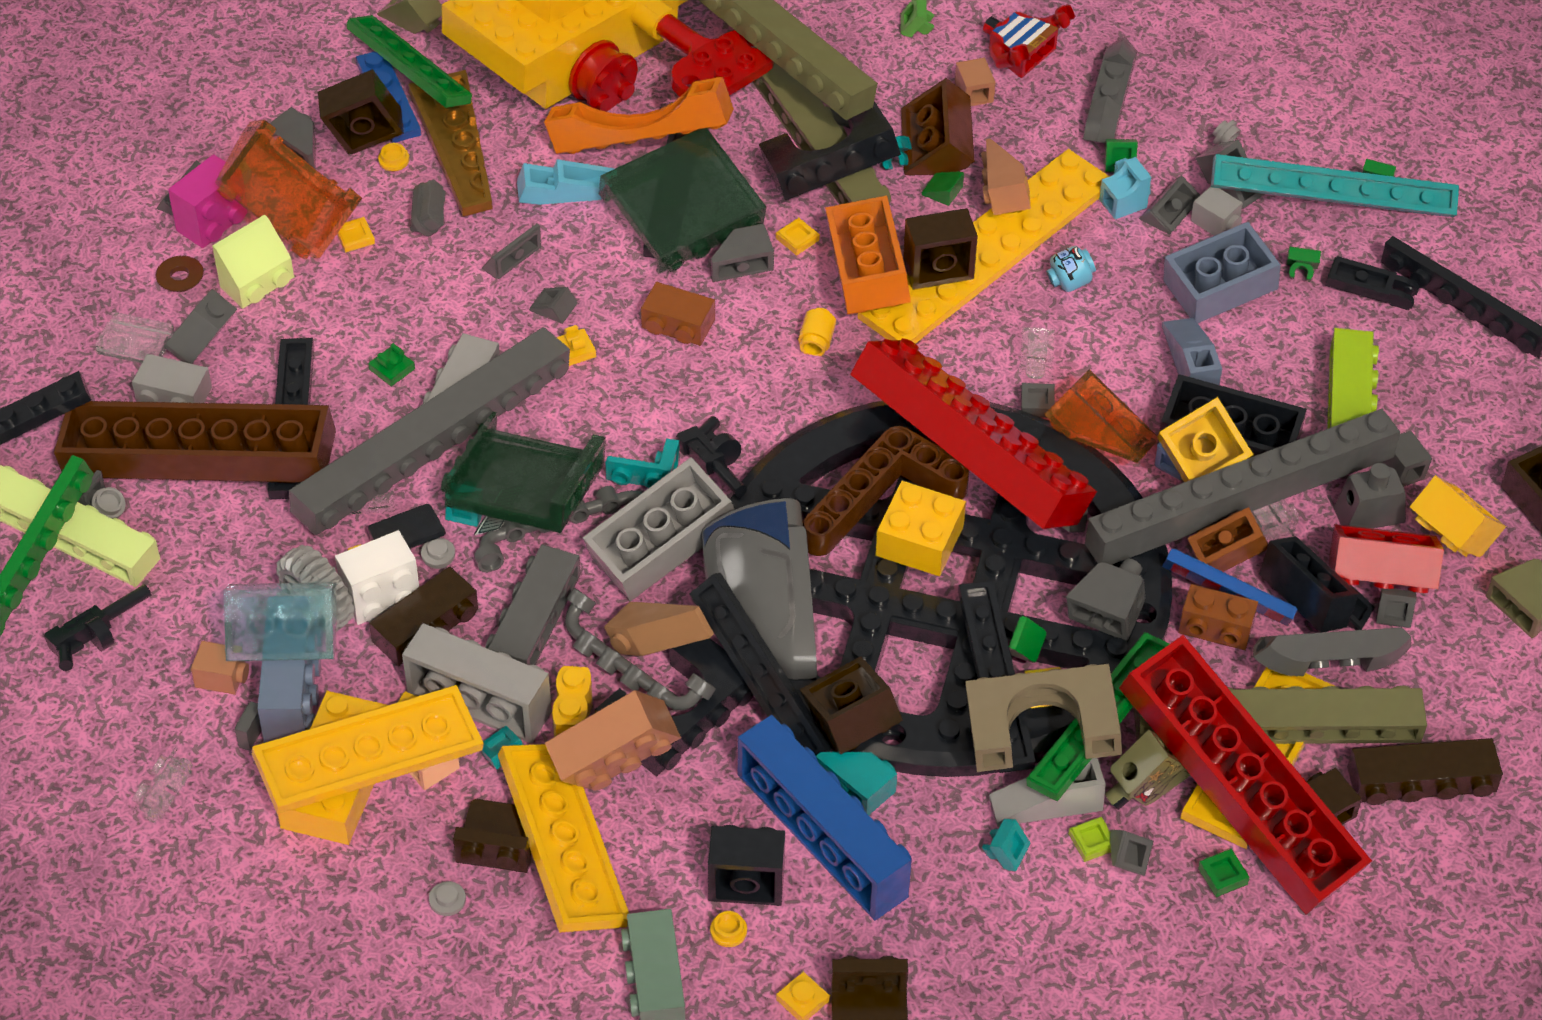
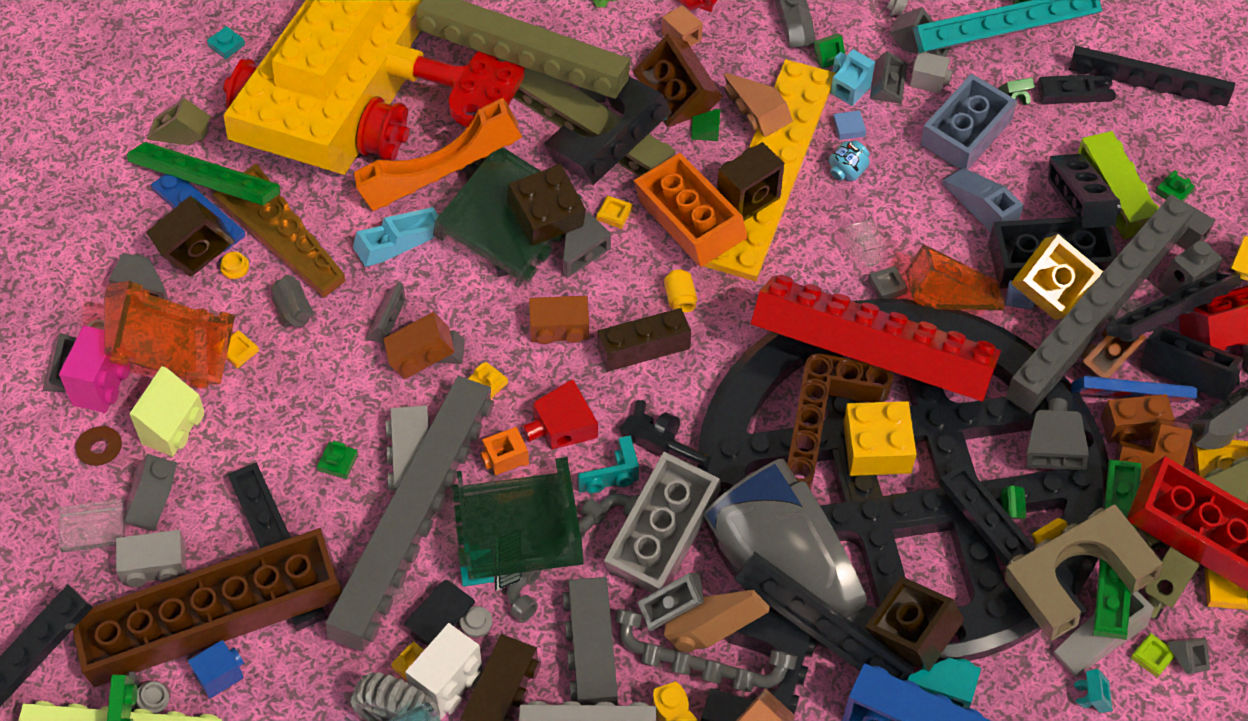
camera: 25 degrees left, 5 degrees up
none -> blue brick [188,640,244,699]
none -> dark orange brick [383,311,455,379]
none -> orange brick [480,427,529,476]
none -> dark brown brick [507,164,586,246]
none -> red torso [522,379,598,450]
none -> dark brown brick [598,308,691,372]
none -> dark grey slope [637,573,704,631]
none -> medium blue tile [833,110,866,140]
none -> black brick [1048,154,1121,228]
none -> black plate [1106,271,1241,342]
none -> dark orange brick [1114,418,1193,482]
none -> green tile [1155,170,1195,202]

